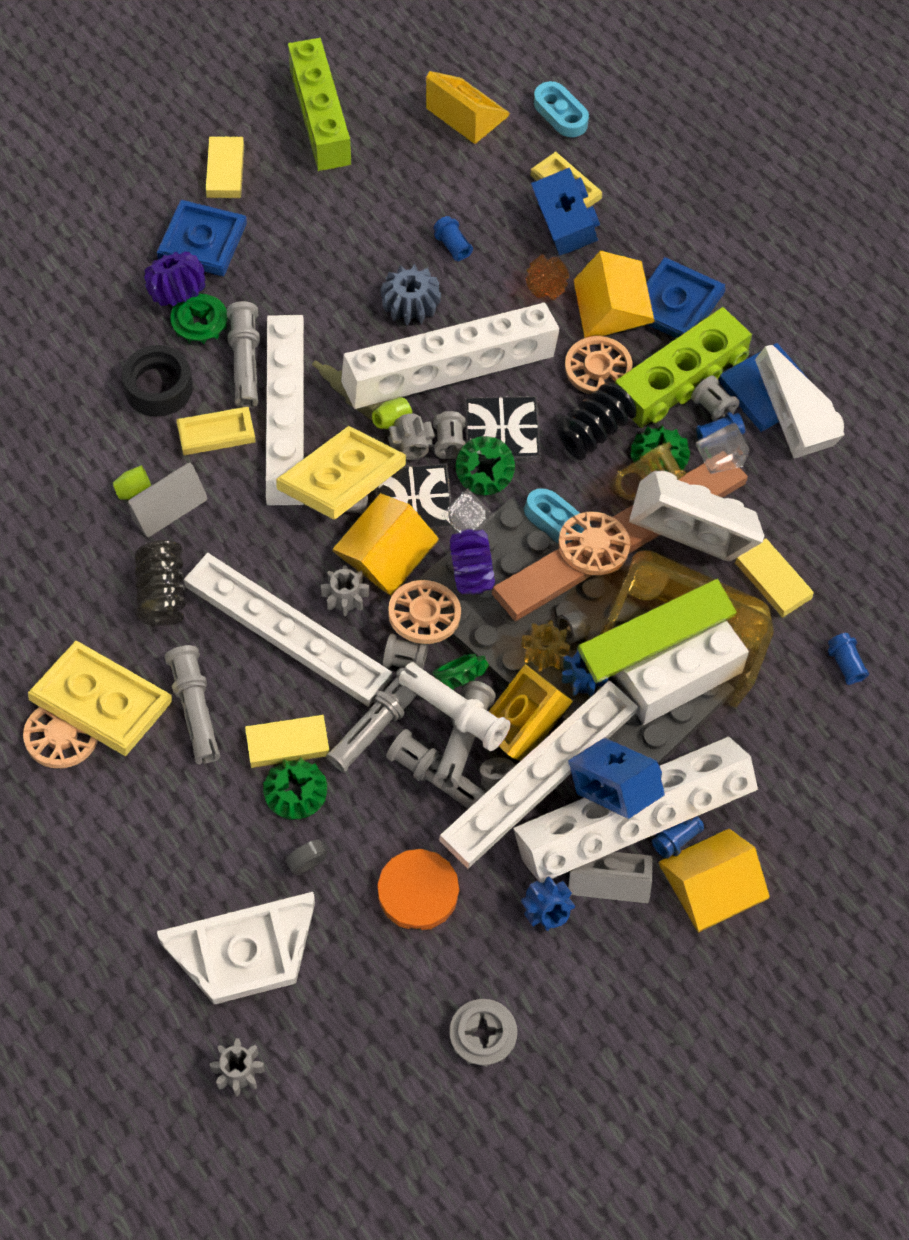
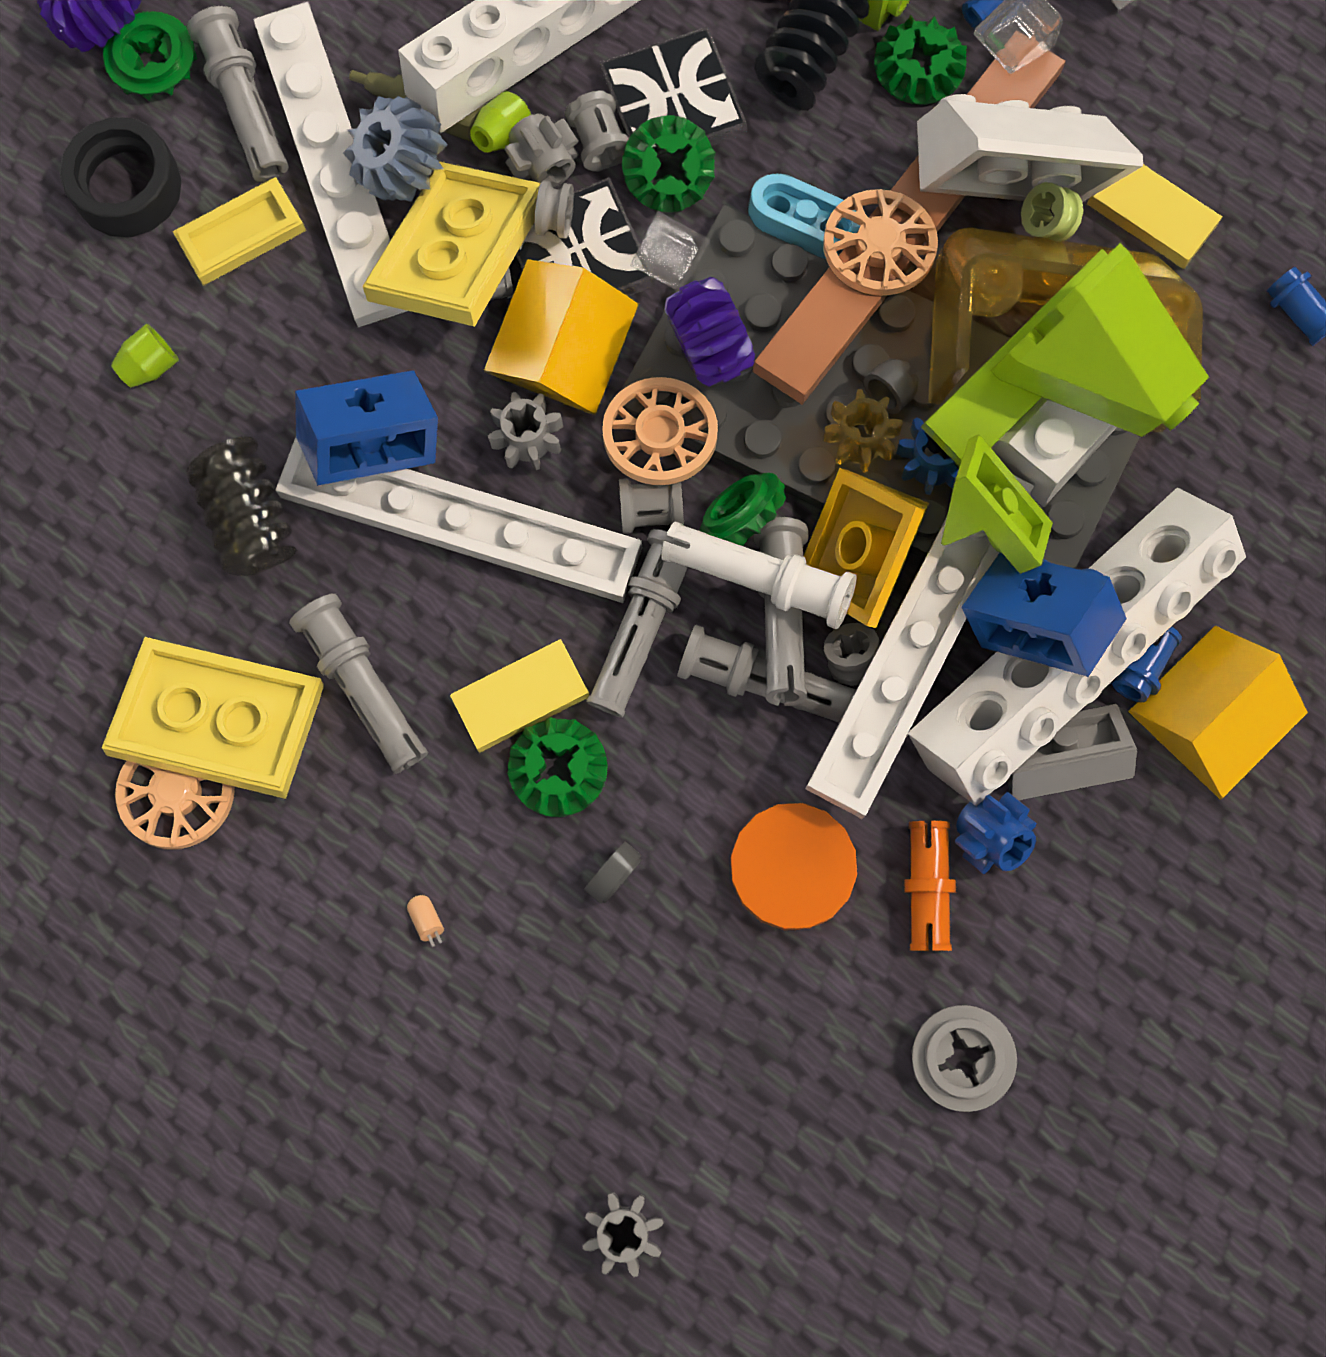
camera: 10 degrees left, 15 degrees up
light grey slope [128,463,207,537] -> none
white wing [157,892,315,1005] -> none
clear yellow piece [613,441,687,501] -> none
none -> blue brick [295,370,438,486]
none -> sand blue gear [343,96,448,202]
none -> light nougat piece [407,895,444,947]
none -> light grey bush [535,180,574,238]
none -> orange pin [904,821,956,951]
none -> lime slope [941,434,1053,574]
none -> lime slope [991,243,1209,437]
none -> yellowish green bush [1021,182,1083,243]

